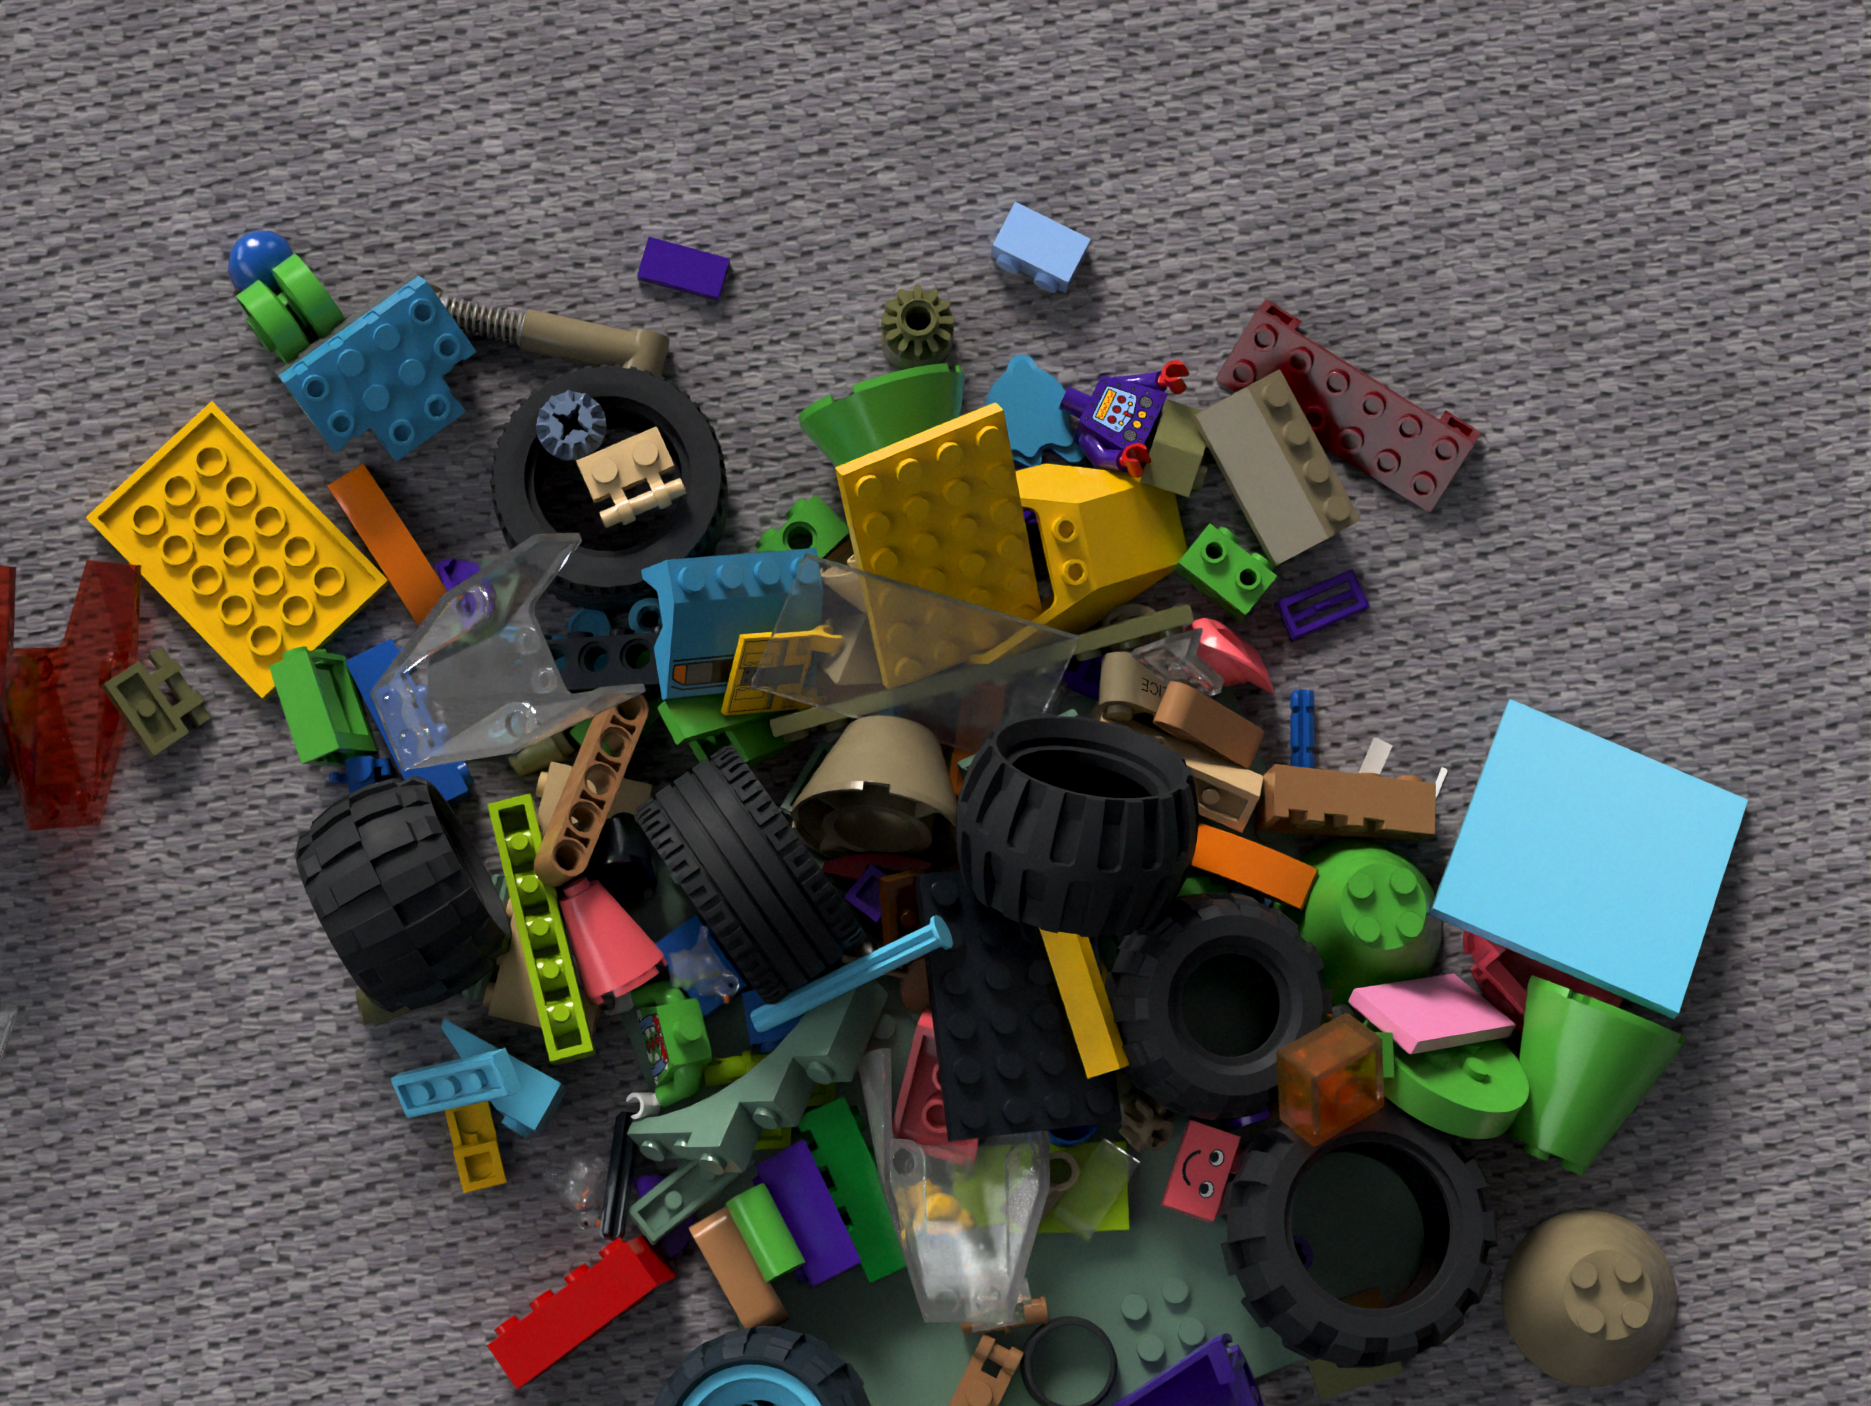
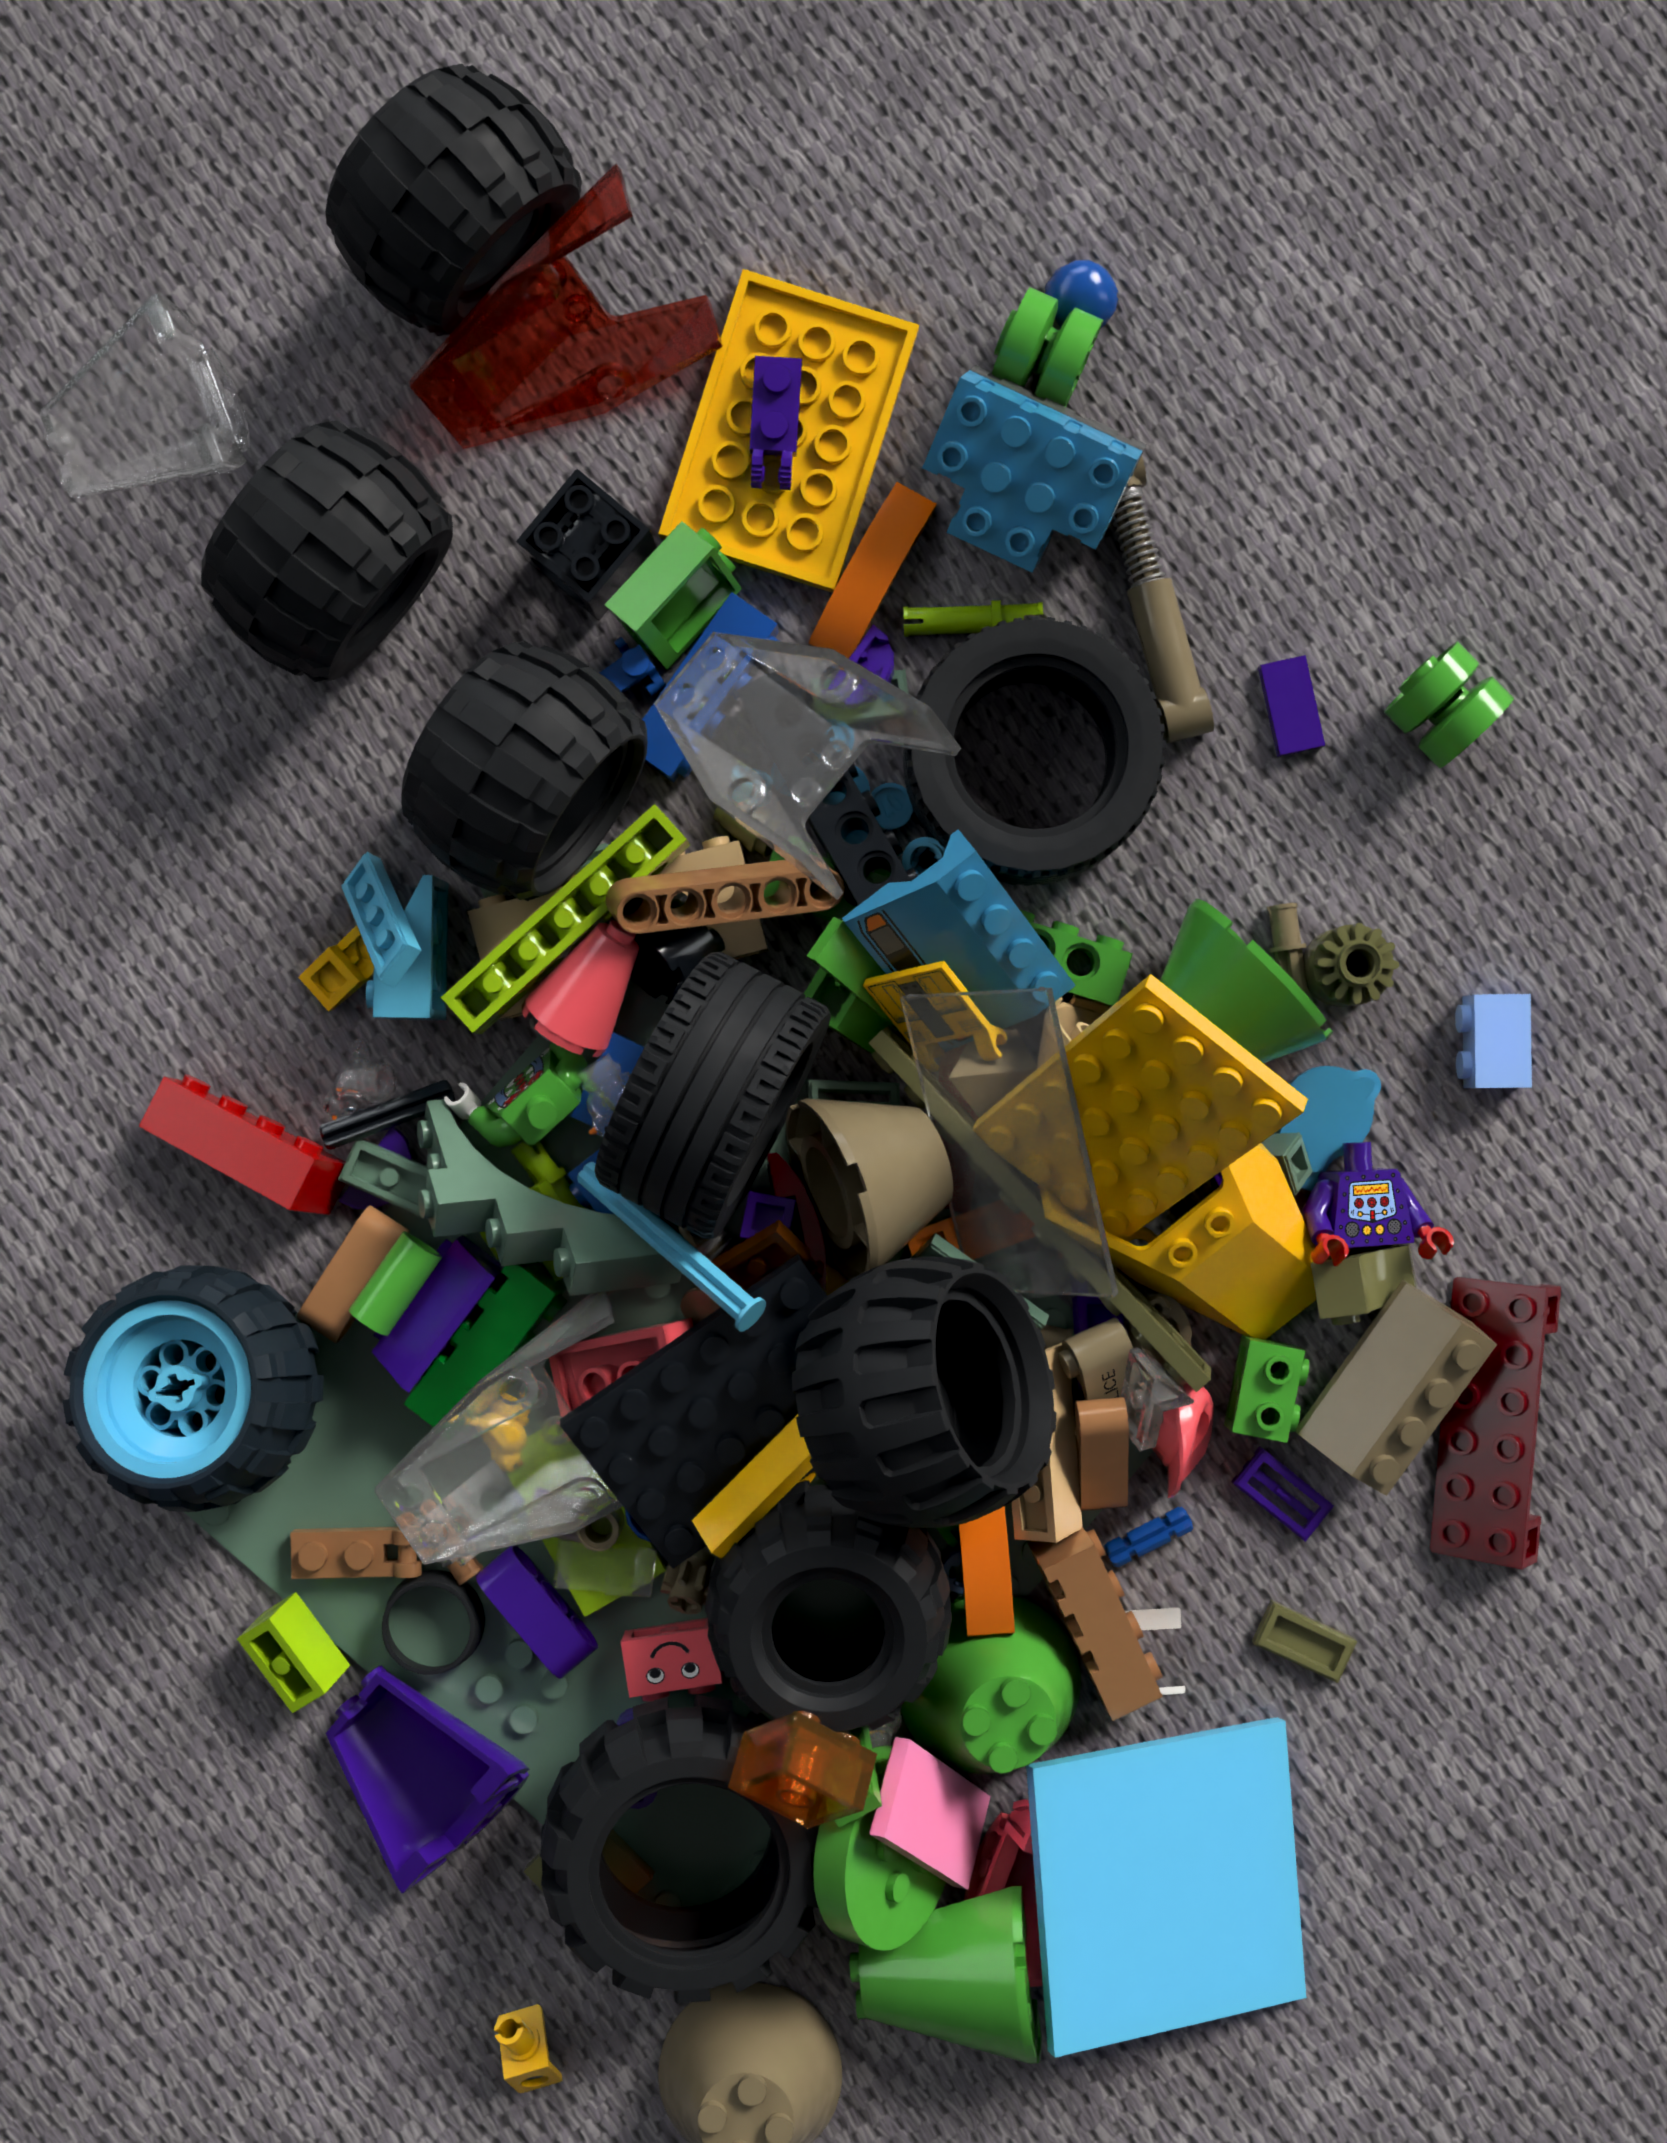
camera: 75 degrees right, 10 degrees up
olive plate [100,646,211,758] -> none
sand blue gear [536,390,607,460] -> none
tan plate [576,426,687,528] -> none
none -> black tyre [201,420,453,683]
none -> dark purple beam [476,1544,598,1679]
none -> black brick [516,469,657,621]
none -> dark purple hinge [750,356,802,490]
none -> lime pin [903,600,1043,637]
none -> olive tile [1252,1600,1357,1683]
none -> sand green slope [1262,1132,1313,1196]
none -> dark tan axle [1267,903,1307,993]
none -> bright green wheel [1384,641,1514,769]

